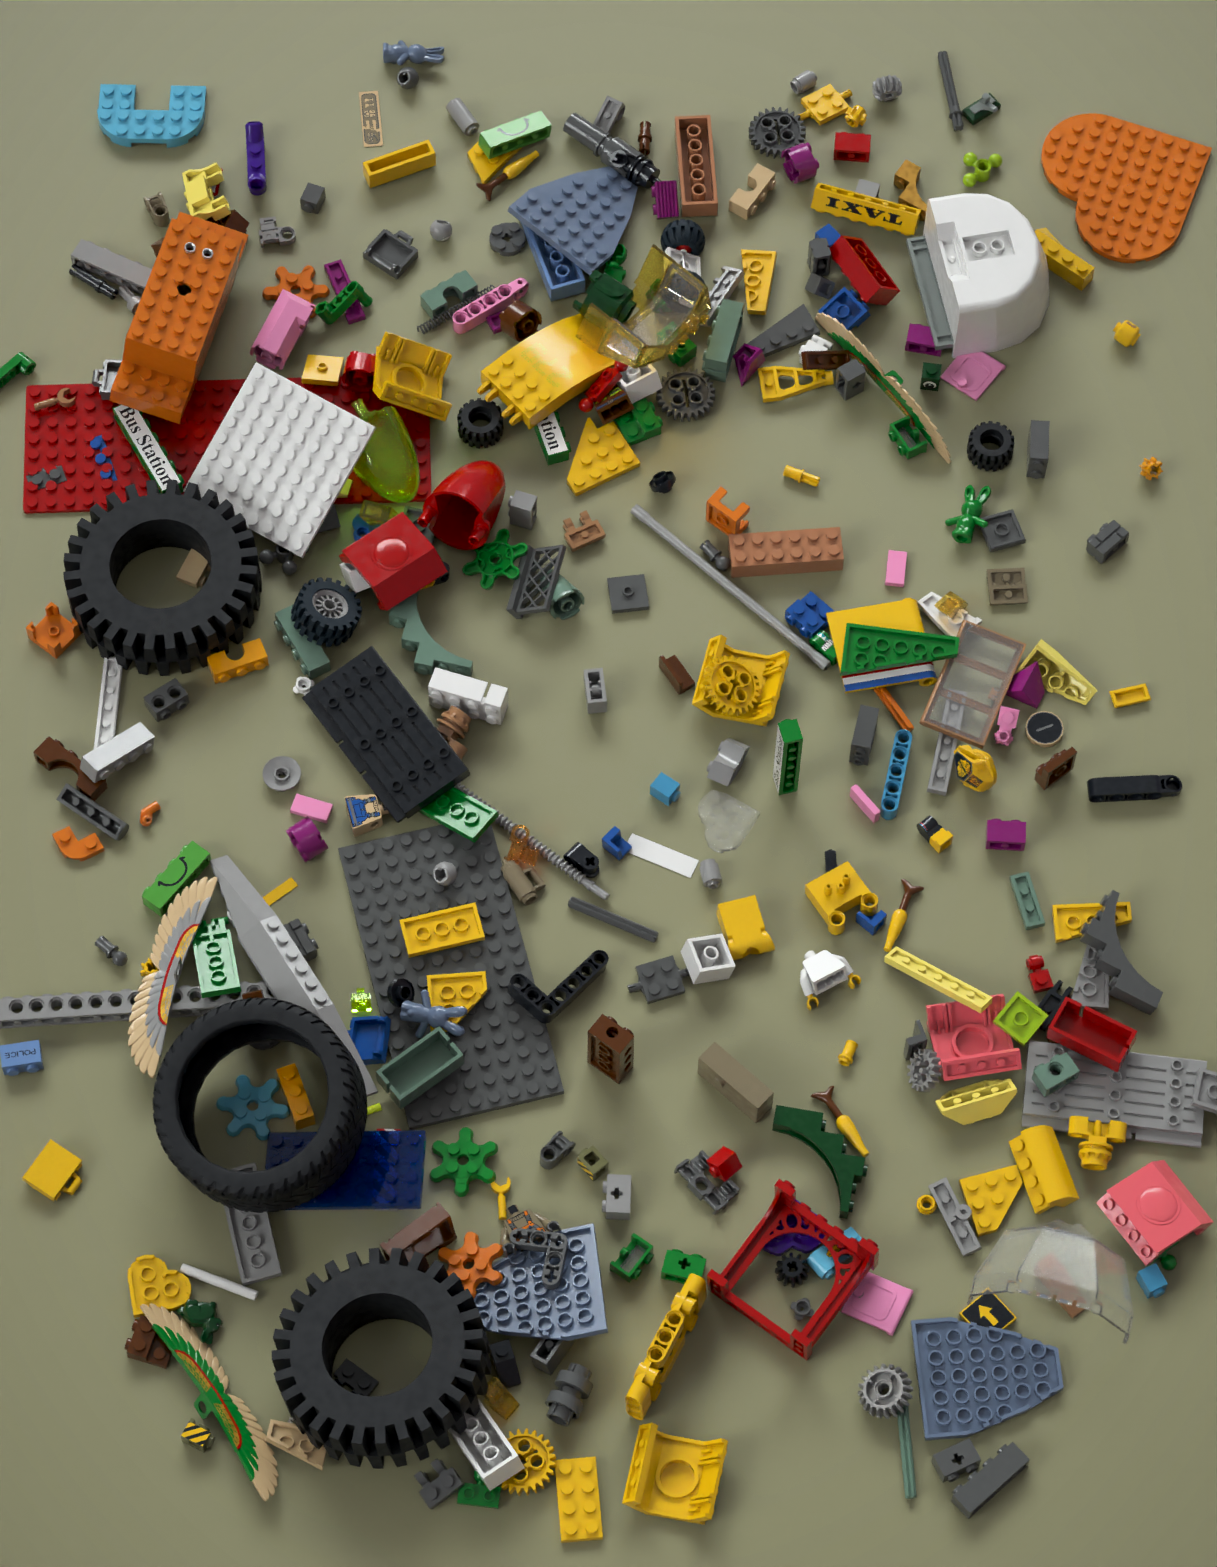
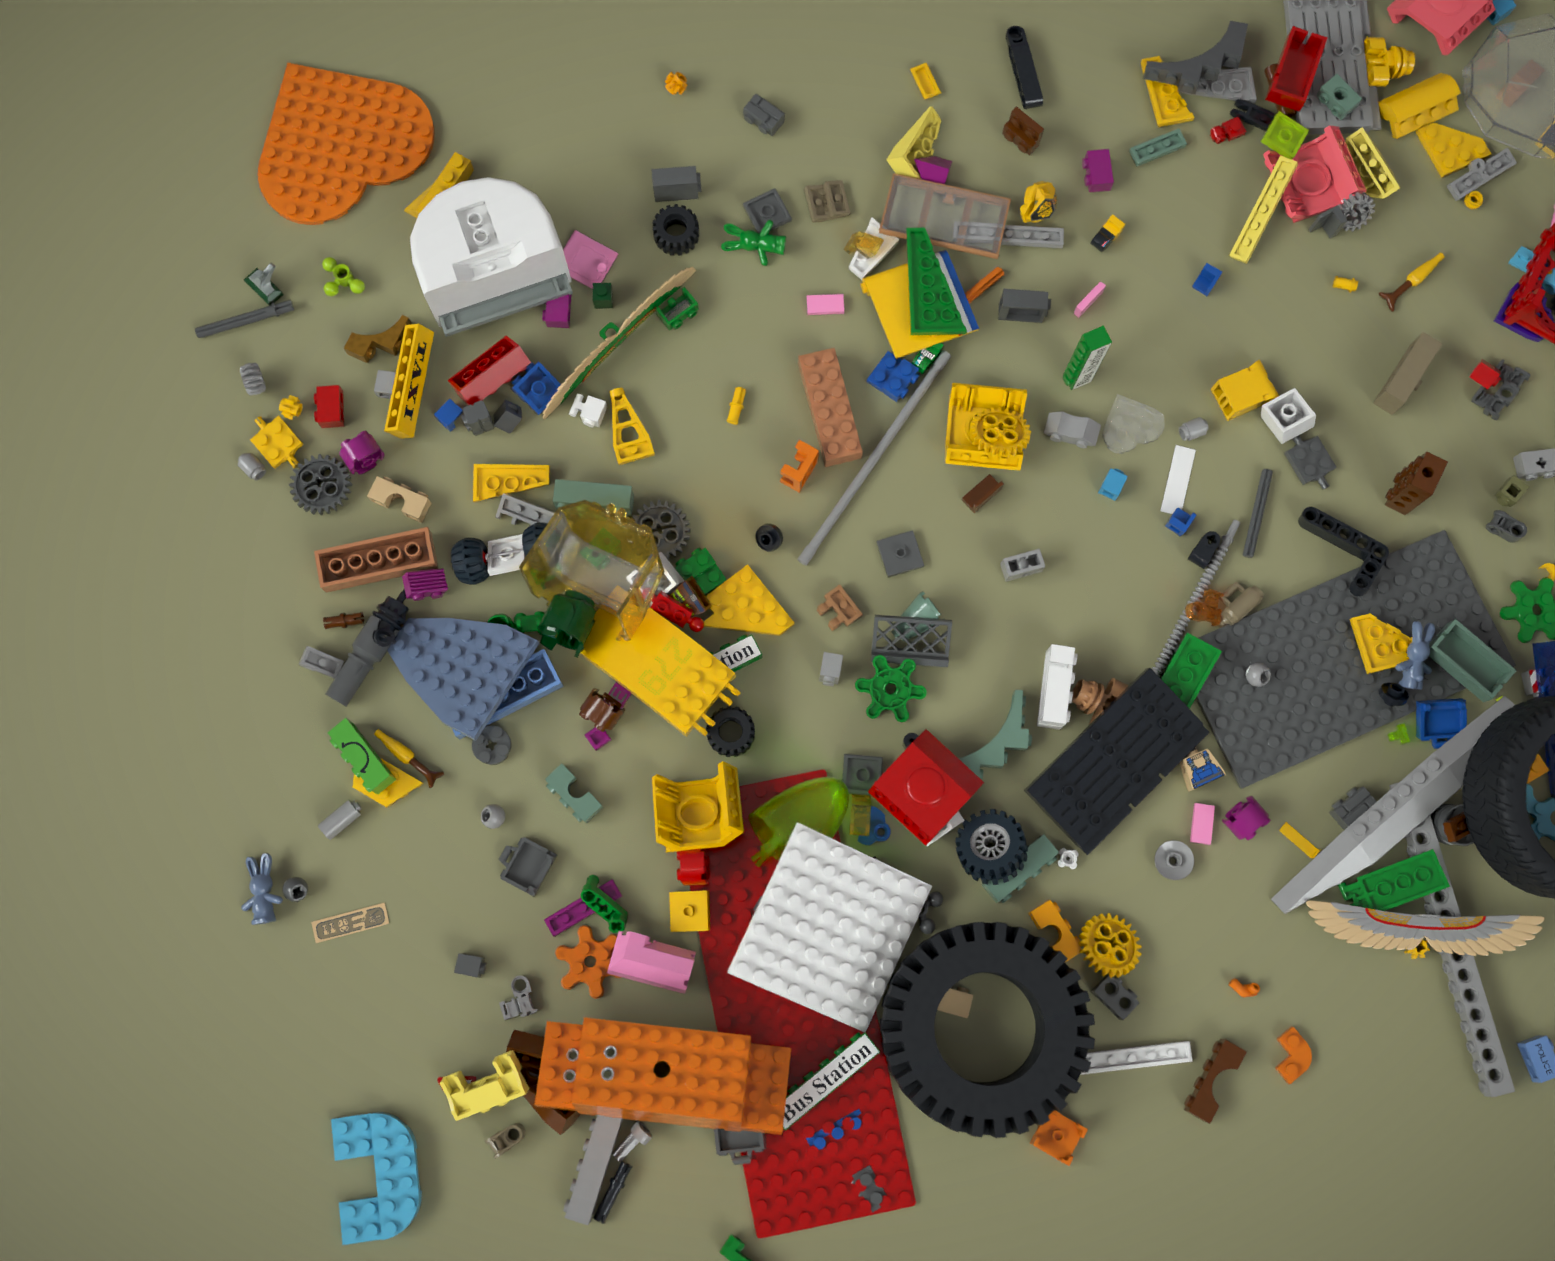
camera: 100 degrees left, 15 degrees up
medium nougat piece [34,388,76,411] -> none
dark grey brick [56,783,129,841] -> none
brick [80,722,155,783] -> none
dark grey pin [95,936,128,966] -> none
bright green brick [142,841,211,917] -> none
dark purple plate [245,121,267,196] -> none
yellow brick [363,139,436,188] -> none
yellow plate [399,902,485,958] -> none
dark grey piece [417,285,495,334] -> none
red windscreen [417,460,506,550] -> none
bright pink piece [453,278,529,334] -> none
dark grey pin [700,540,730,570] -> none
magenta slope [732,343,766,387] -> none
dark grey wing [747,304,820,357] -> none
dark green arch [772,1105,868,1219] -> none
white torso [800,950,861,1010] -> none
reddish brown tile [801,350,850,370] -> none
yellow piece [805,849,878,935] -> none
dark grey brick [835,359,866,401] -> none
dark azure beam [880,729,912,820] -> none
yellow piece [884,879,924,952] -> none
bright pink brick [994,706,1020,746] -> none
black tile [1025,711,1064,748] -> none
yellow head [1113,320,1141,347] -> none
none -> yellow gear [1078,913,1142,978]

